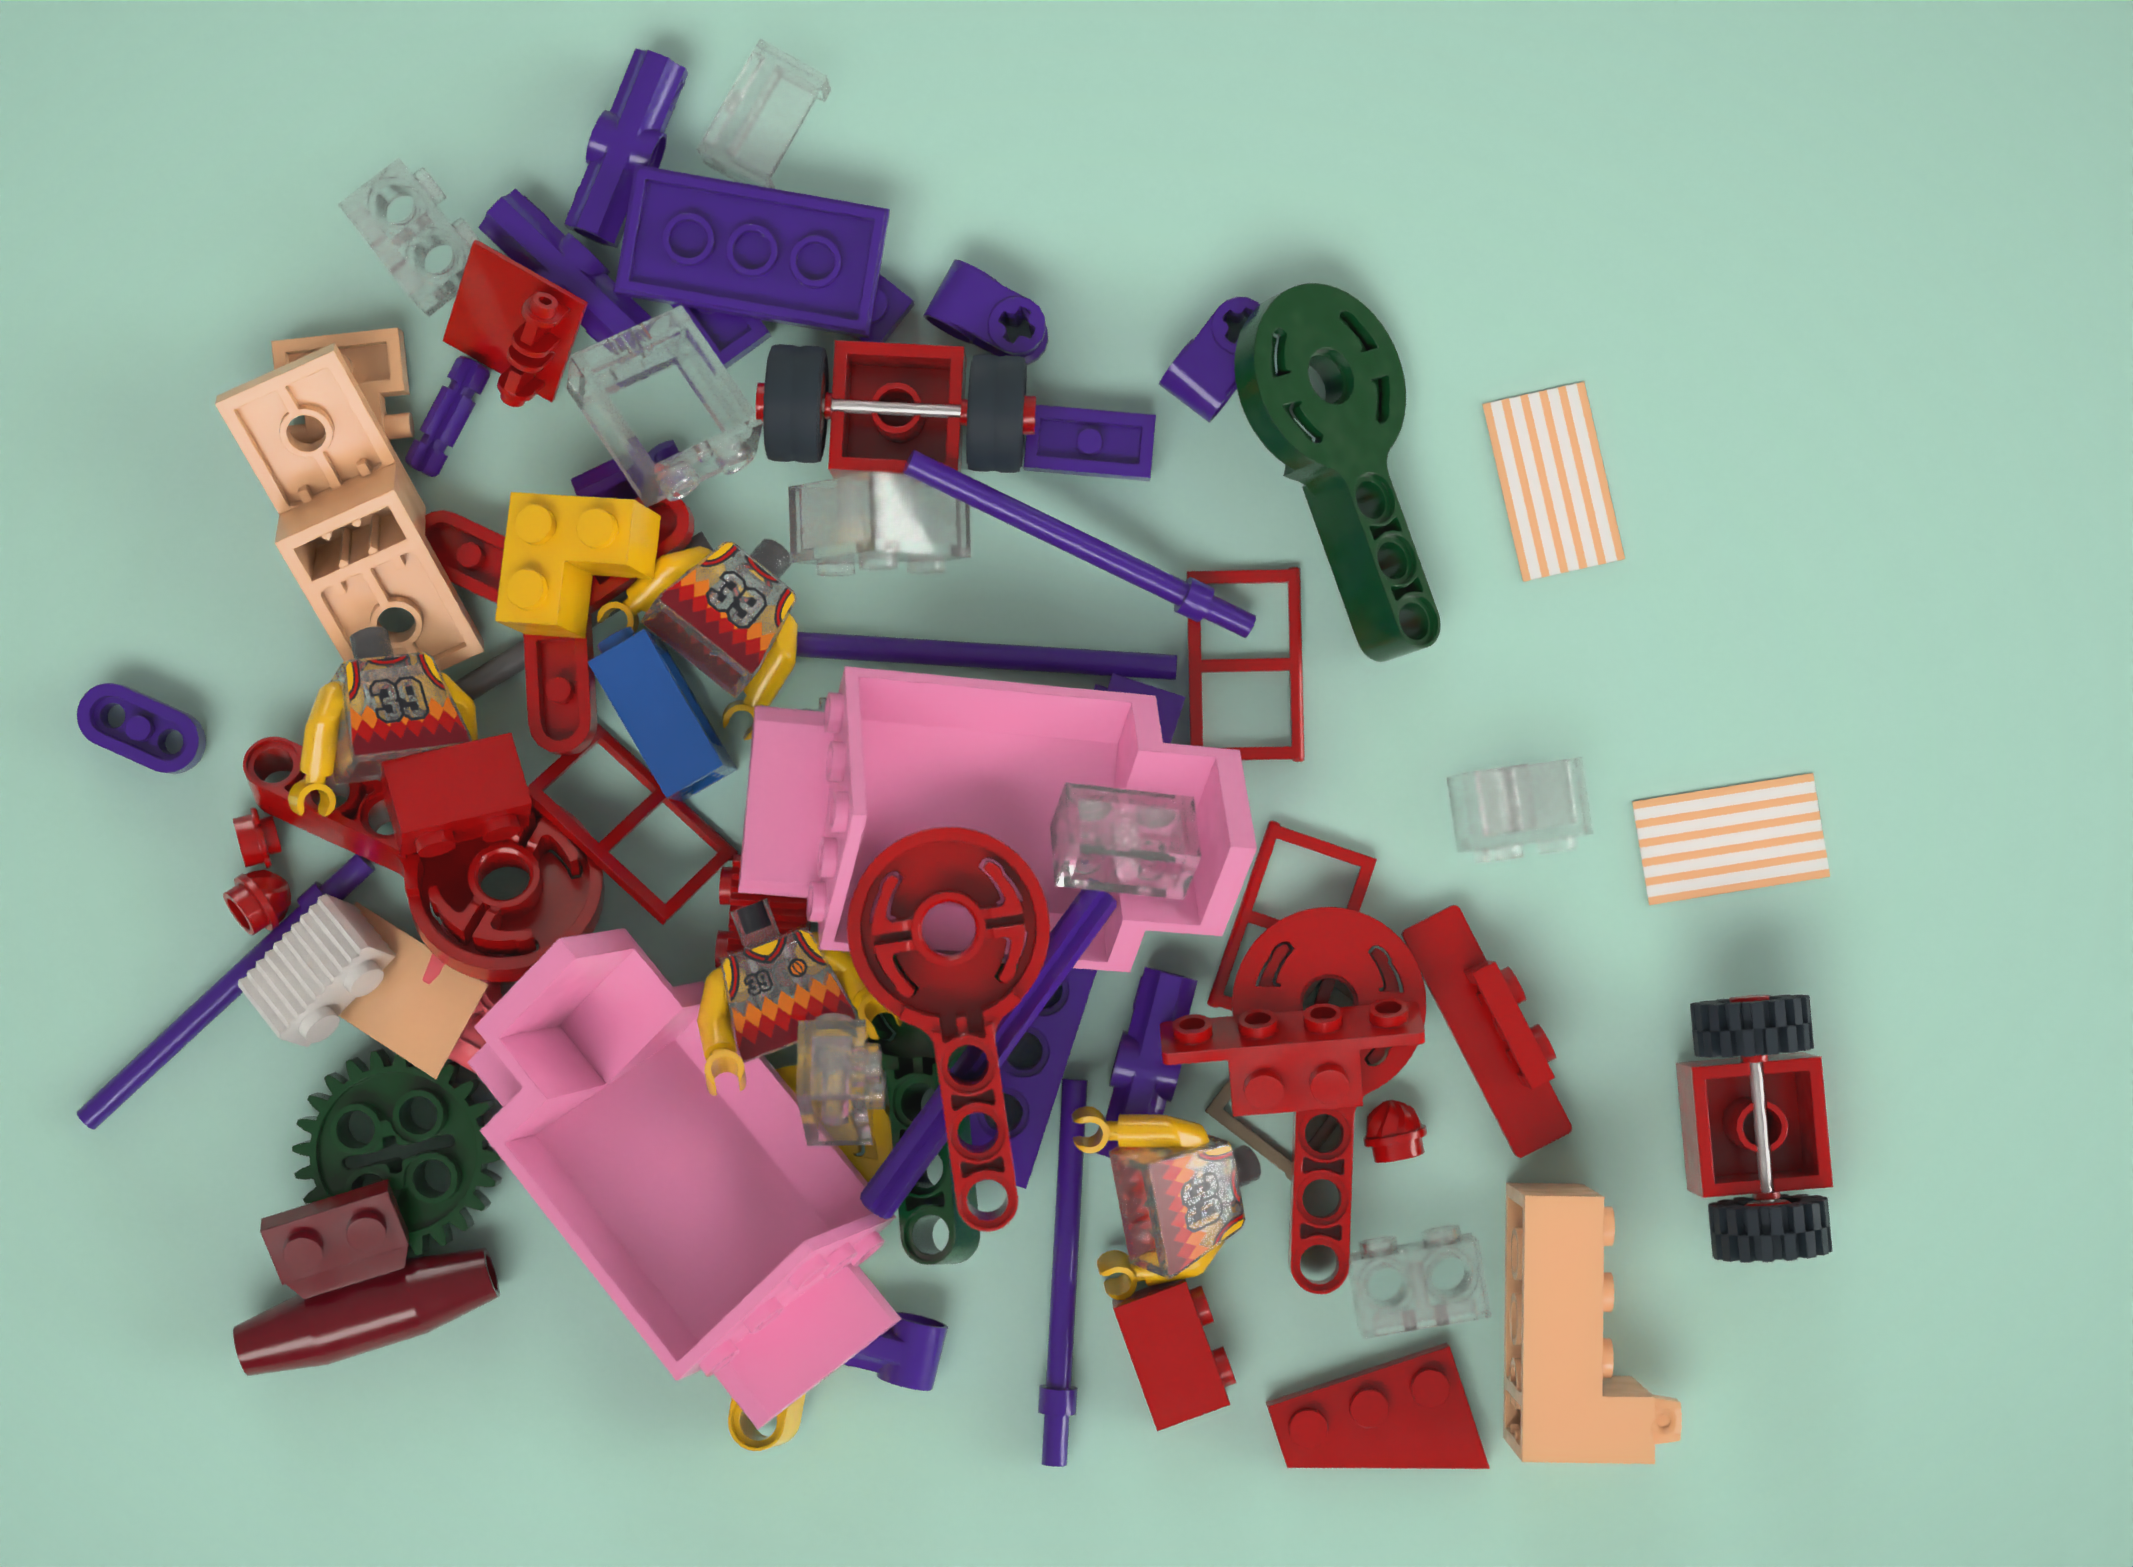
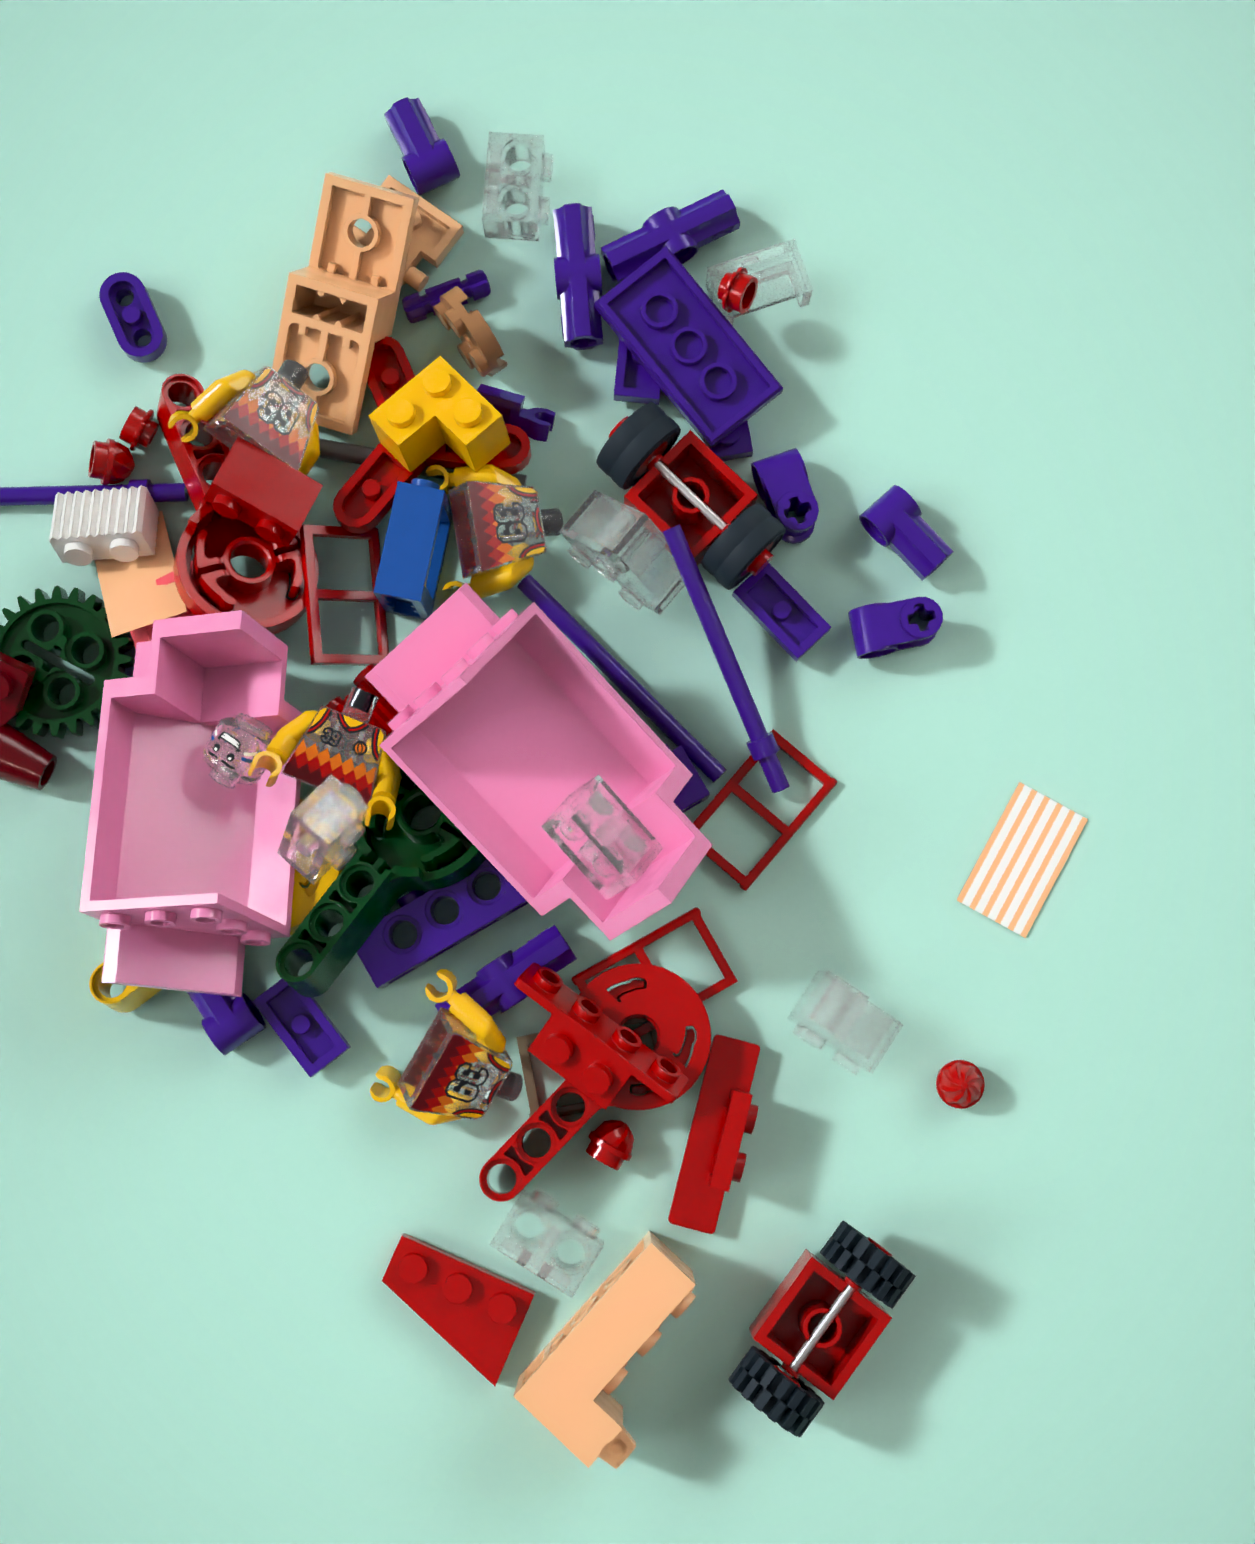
camera: 40 degrees right, 5 degrees down
red hinge [442,239,588,407] -> none
clear window [567,305,763,507] -> none
red beam [847,826,1050,1232] -> none
dark purple axle [860,882,1117,1220] -> none
dark purple bar [1038,1079,1088,1467] -> none
red brick [1112,1279,1236,1431] -> none
dark green beam [1234,283,1441,662] -> none
sticker [1632,773,1830,905] -> none
none -> clear head [202,713,273,789]
none -> dark purple plate [252,979,351,1078]
none -> dark purple piece [384,97,460,196]
none -> medium nougat plate [433,286,507,377]
none -> red plate [717,267,758,314]
none -> dark purple piece [859,485,954,581]
none -> red plate [936,1060,985,1109]

